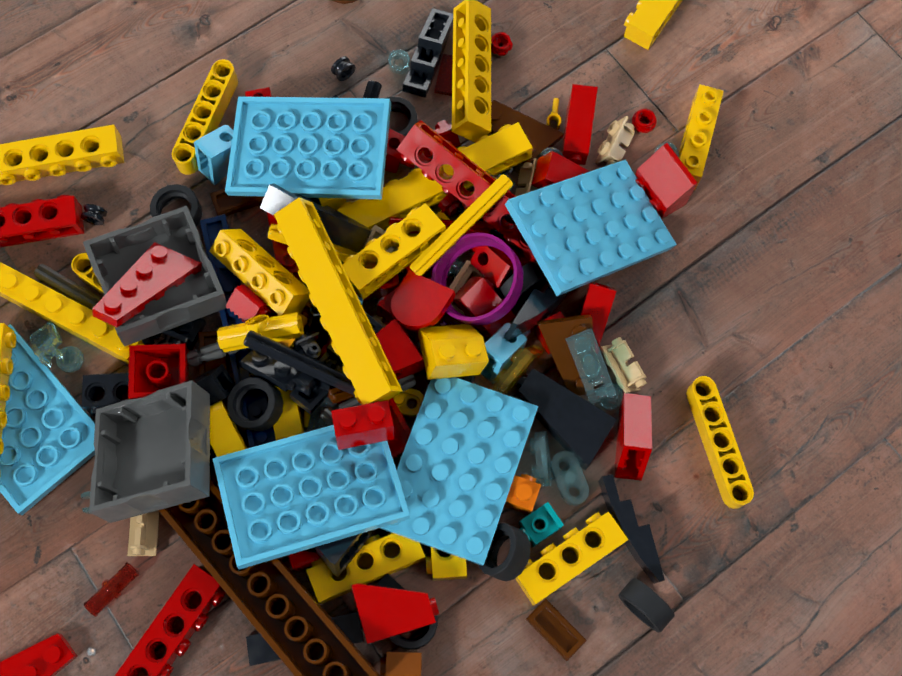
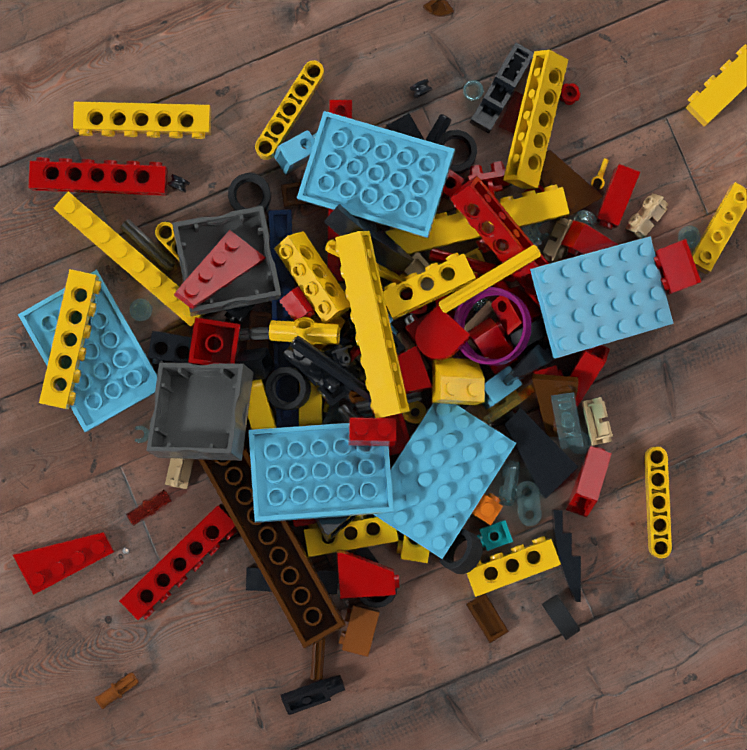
camera: 15 degrees right, 15 degrees up
clear light blue plate [29,321,63,368] -> none
red plate [632,109,657,133] -> none

